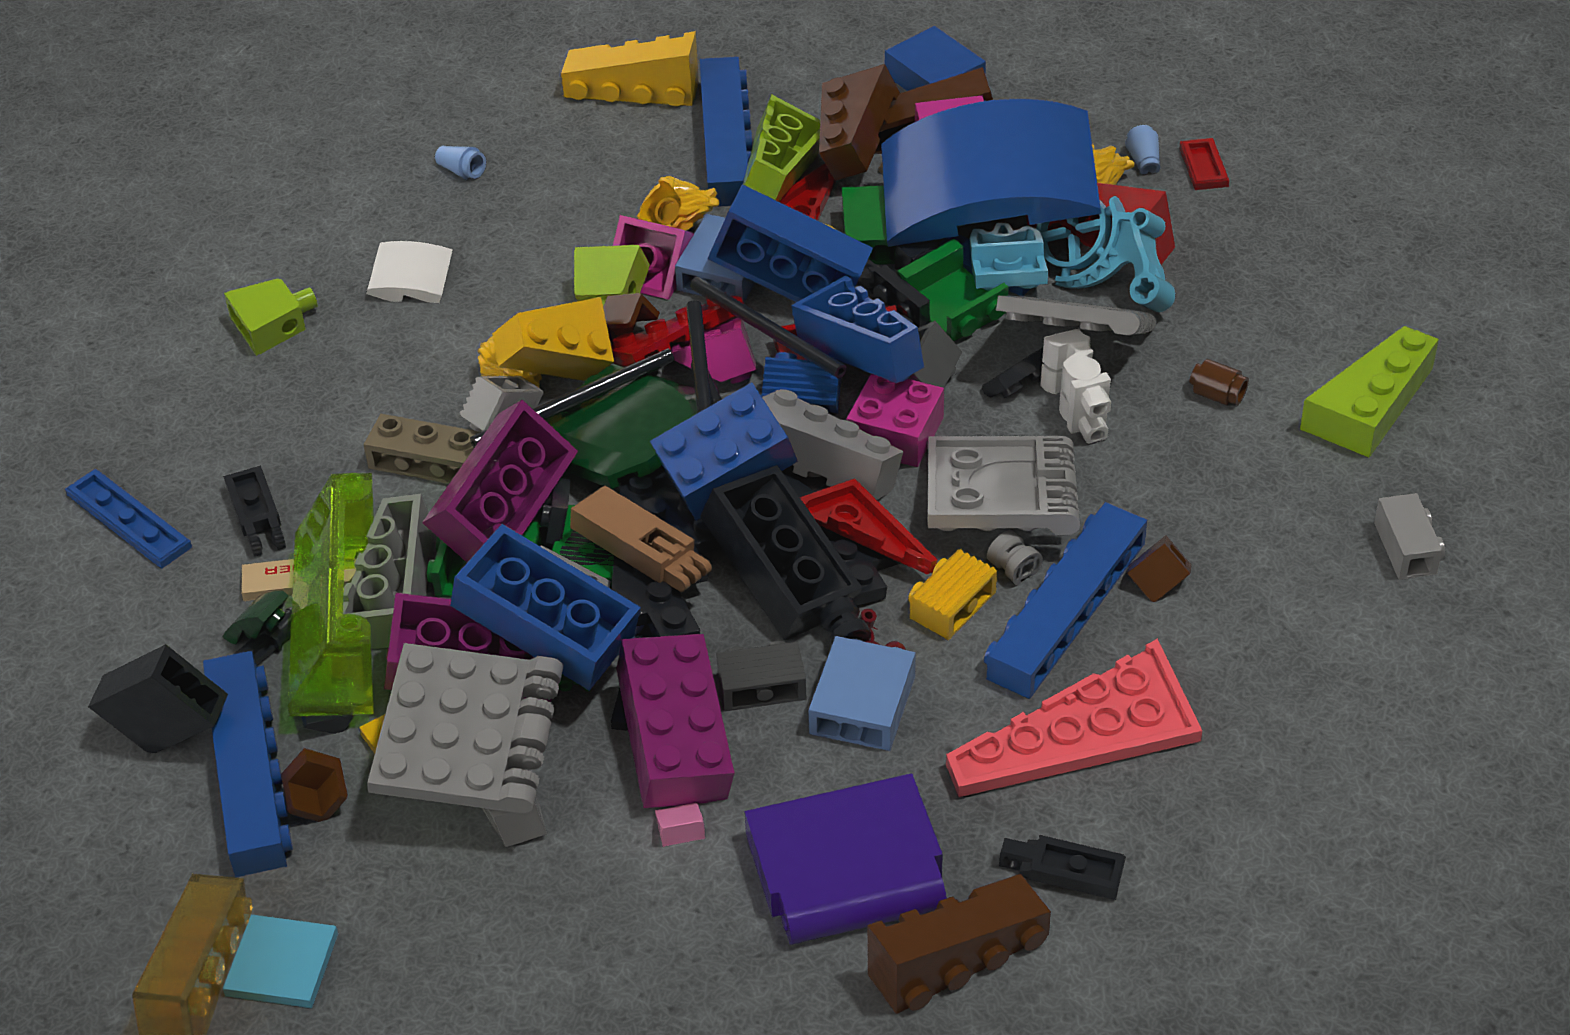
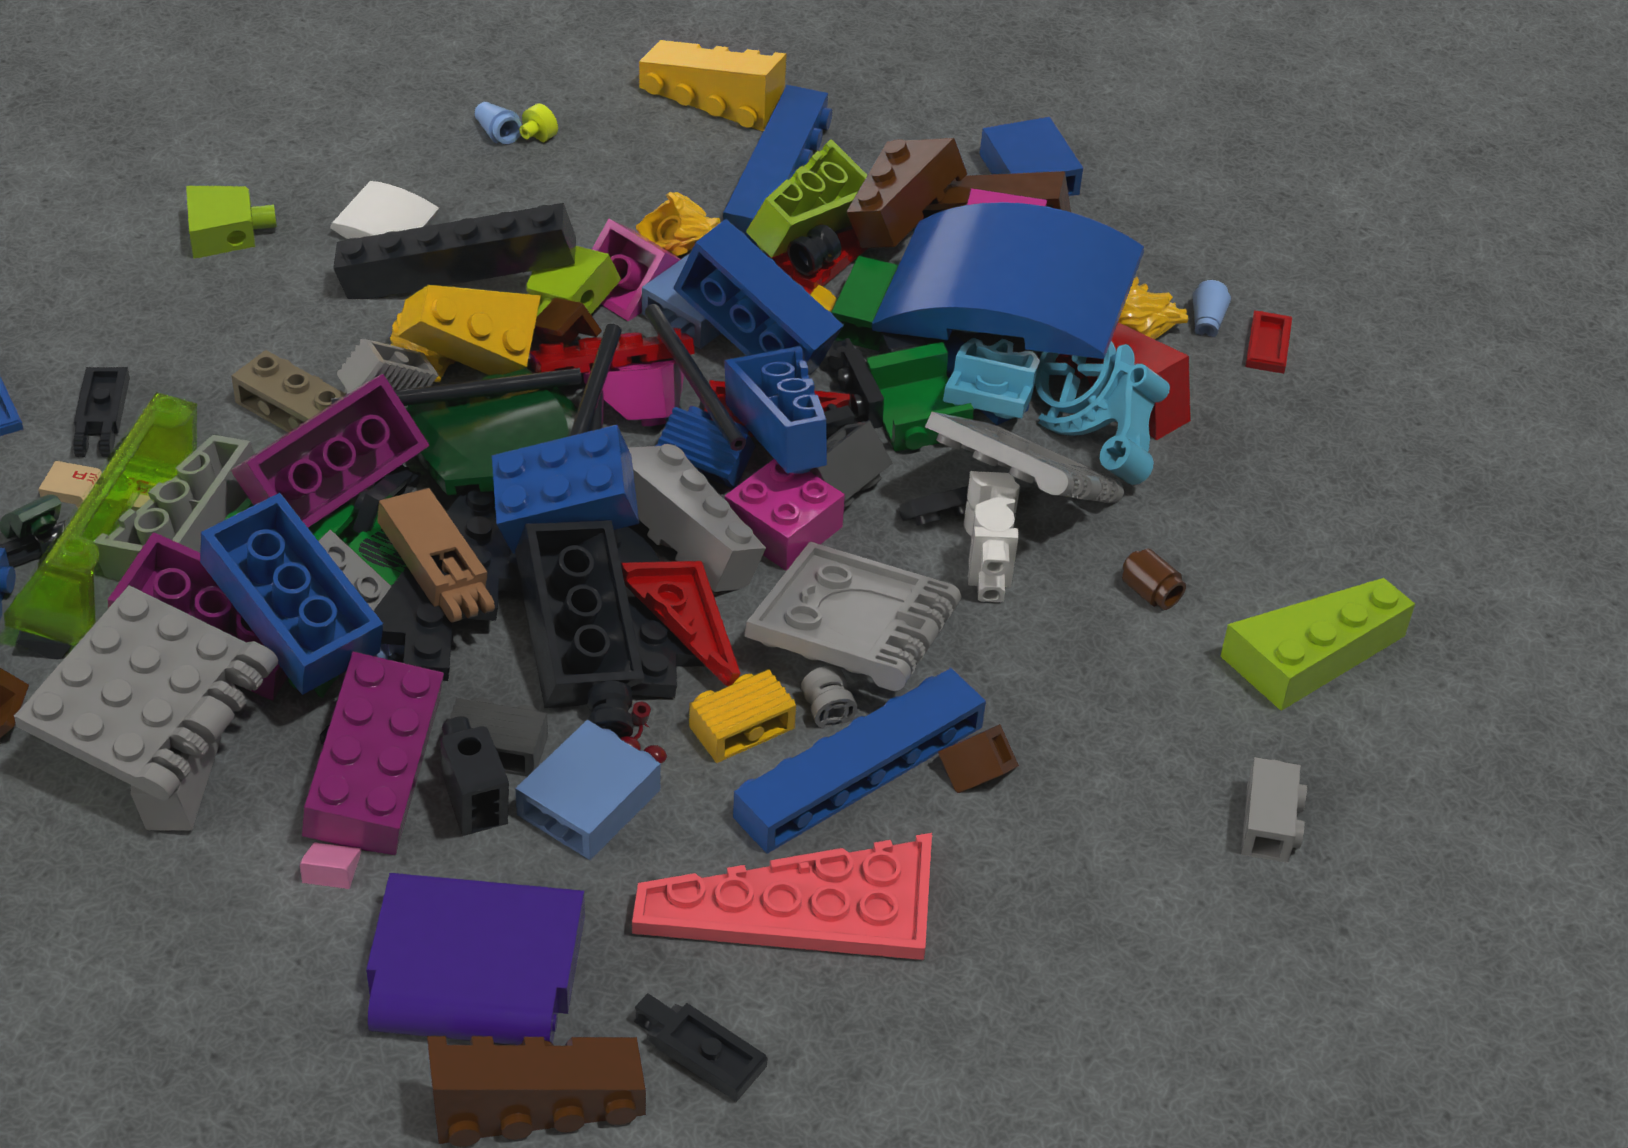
camera: 15 degrees right, 0 degrees up
none -> black brick [333,203,576,299]
none -> black torso [440,716,509,836]
none -> neon yellow tile [519,103,558,143]
none -> black wheel [787,224,842,276]

